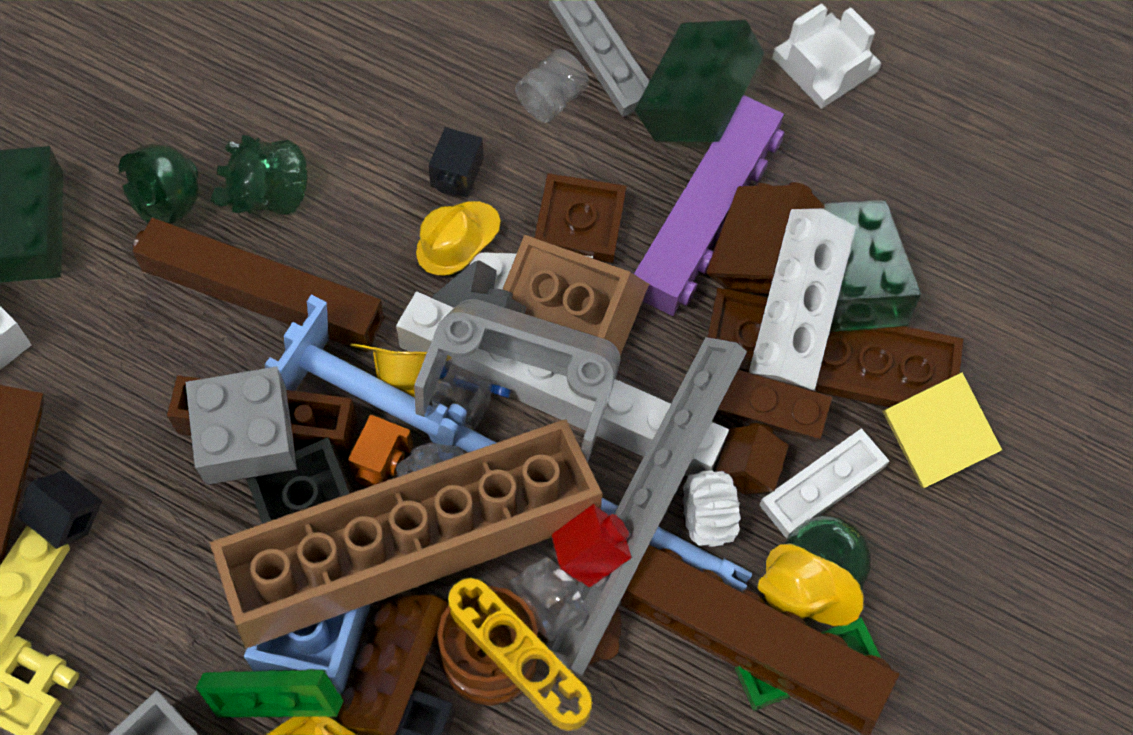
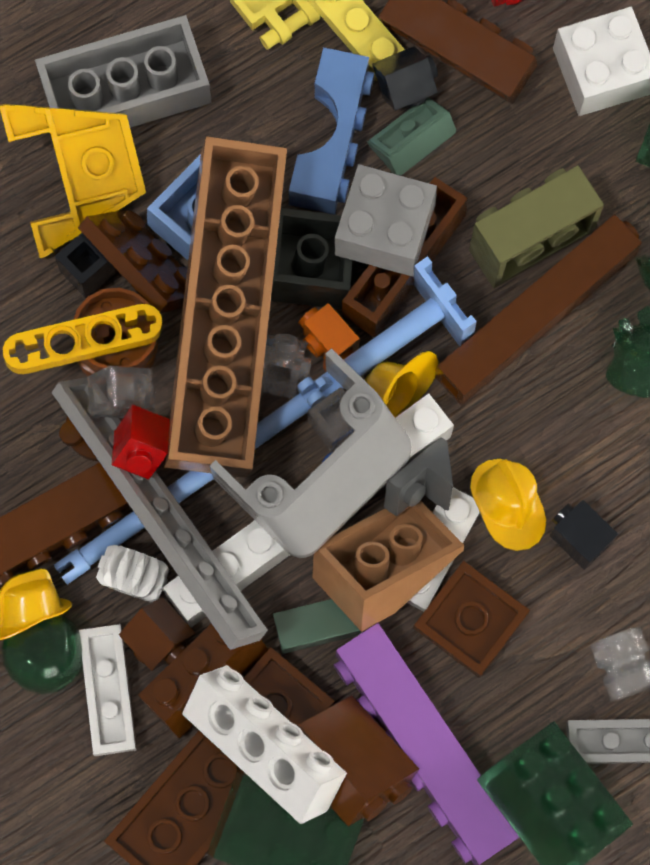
camera: 120 degrees right, 10 degrees up
green plate [196,669,344,717] -> none
light yellow tile [882,373,1002,488] -> none
none -> sand green slope [273,599,363,654]
none -> medium blue arch [289,47,375,215]
none -> sand green slope [367,97,456,176]
none -> olive brick [469,166,604,289]

